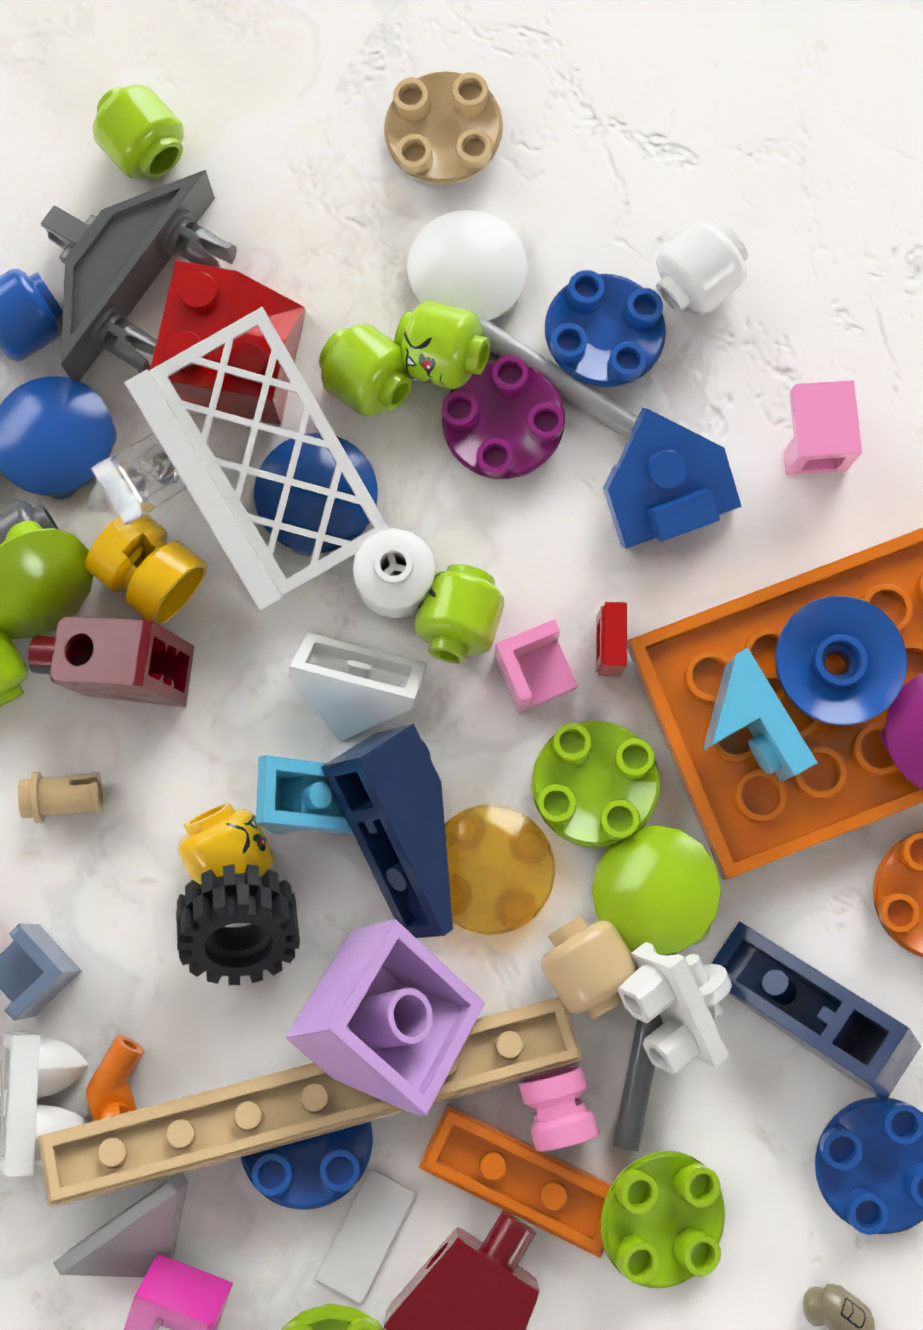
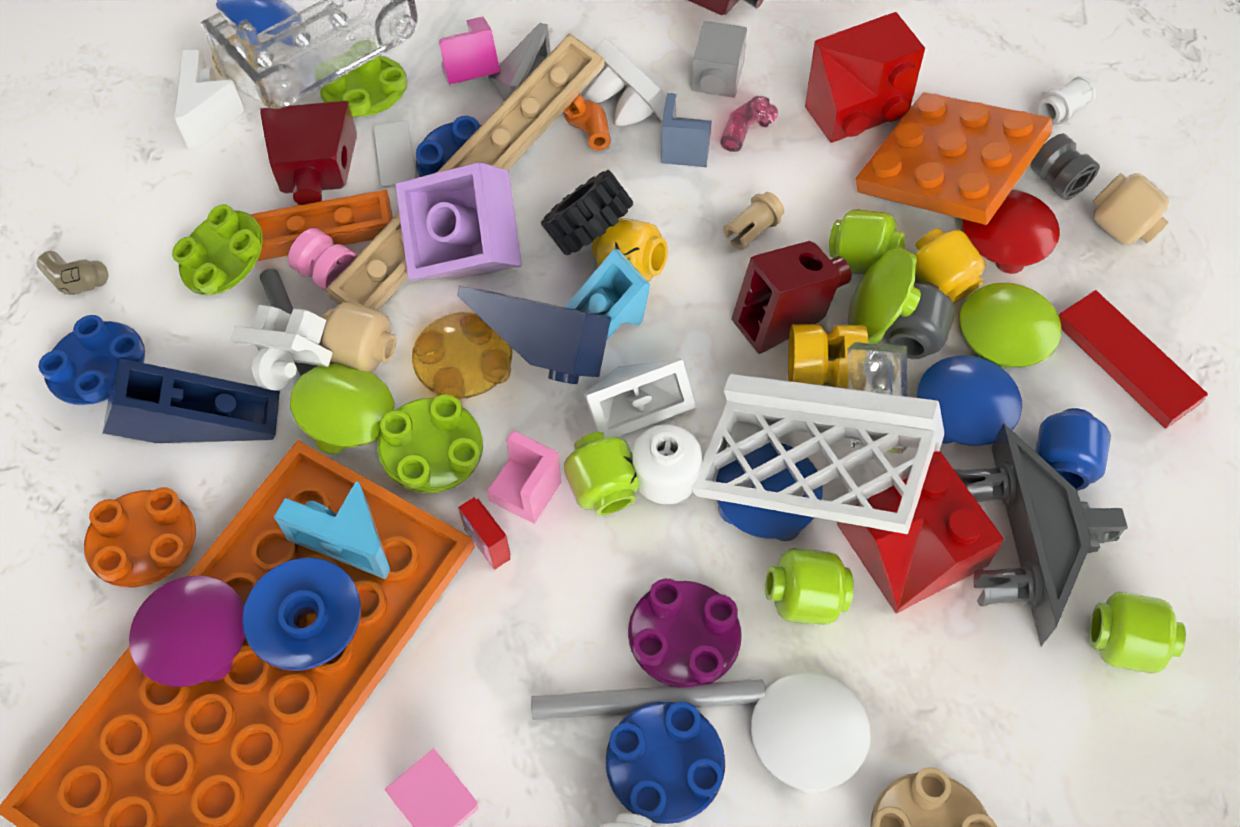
camera: 145 degrees right, 20 degrees down
lime head [394,301,490,390] -> none
blue plate [603,408,742,549] -> none

